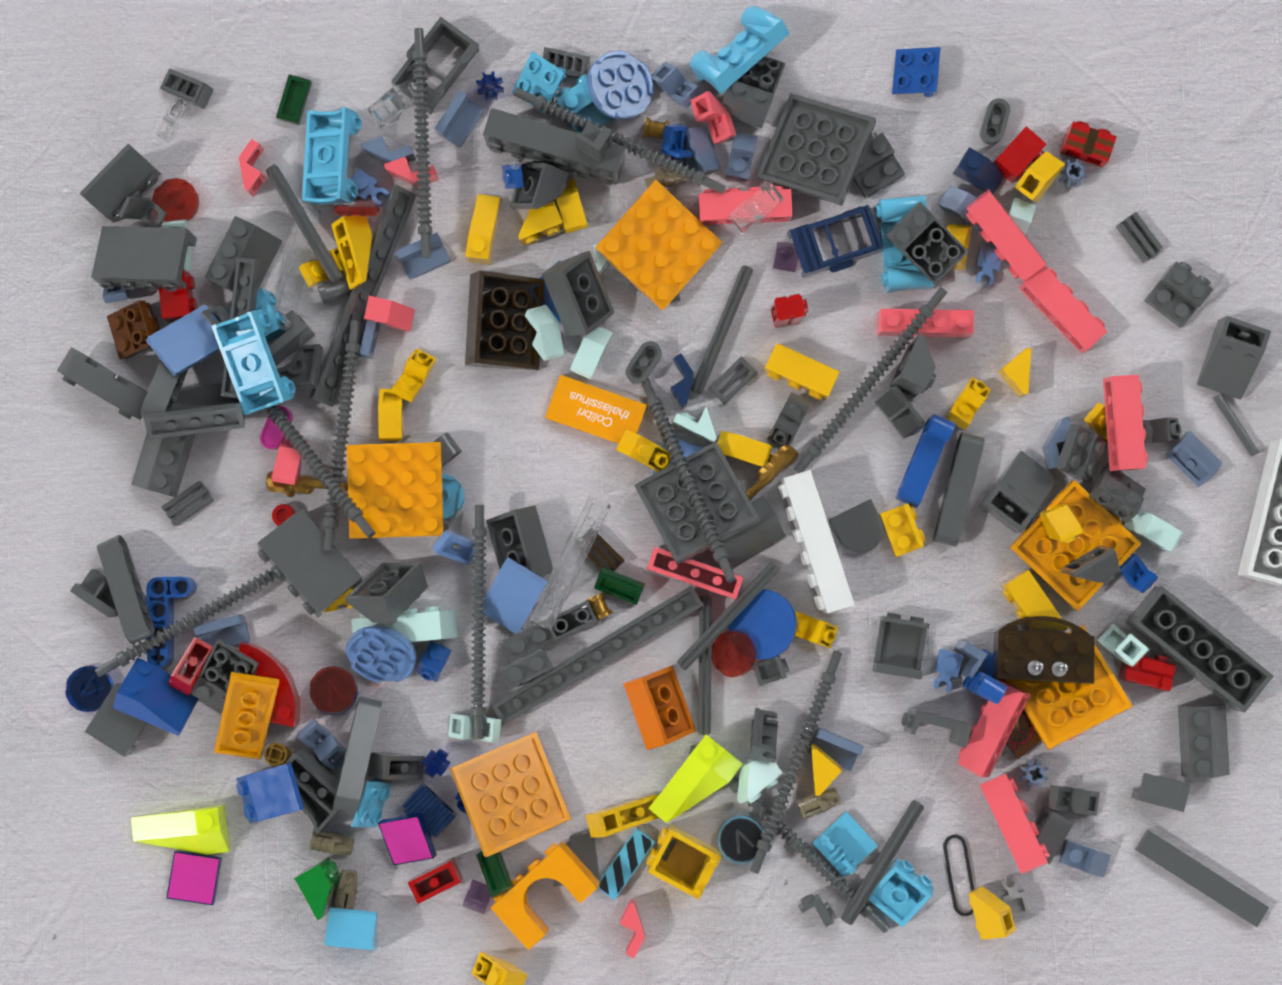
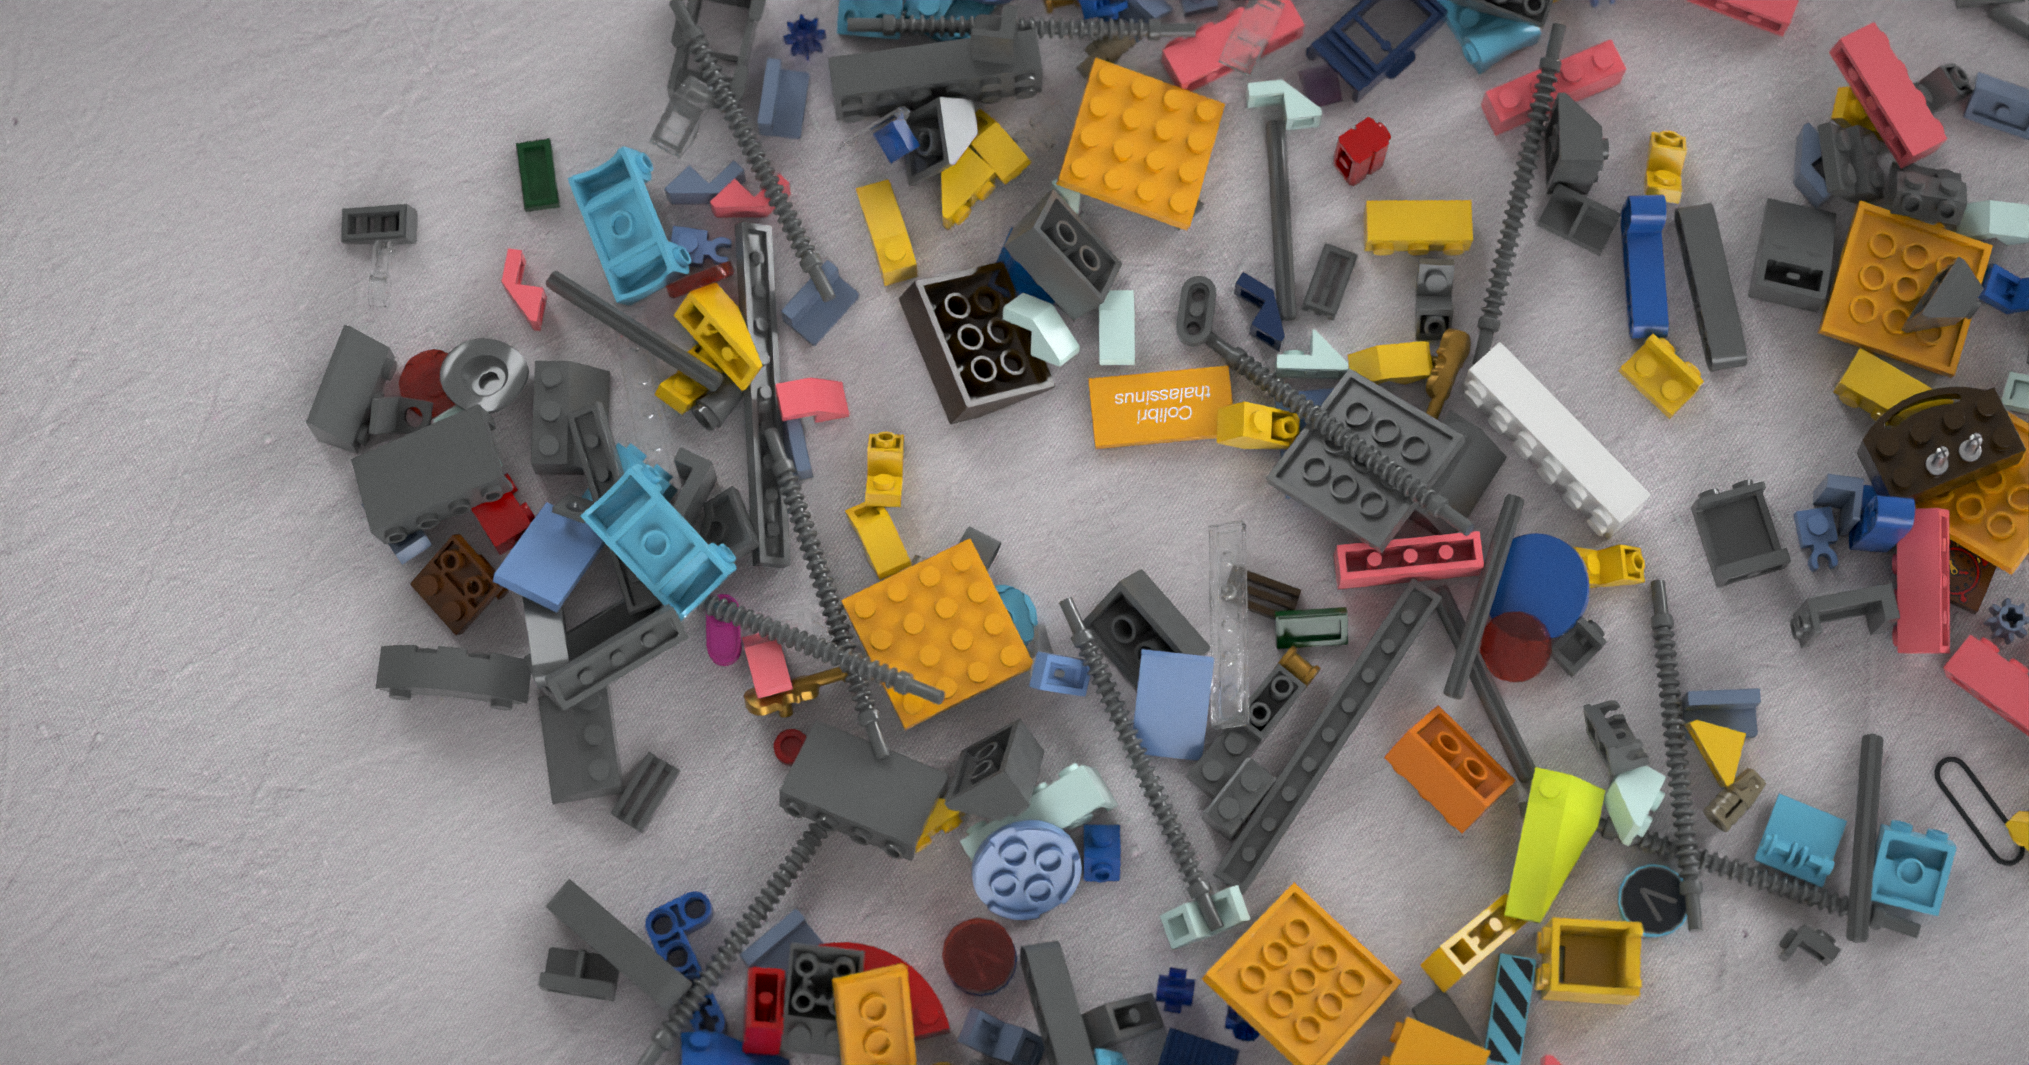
camera: 25 degrees left, 10 degrees down
dark grey tile [829,499,884,553] -> none
yellow slope [998,348,1031,397] -> none
yellow slope [1039,504,1084,543] -> none
none -> dark grey hat [440,338,529,414]
none -> light aqua slope [1245,79,1322,130]

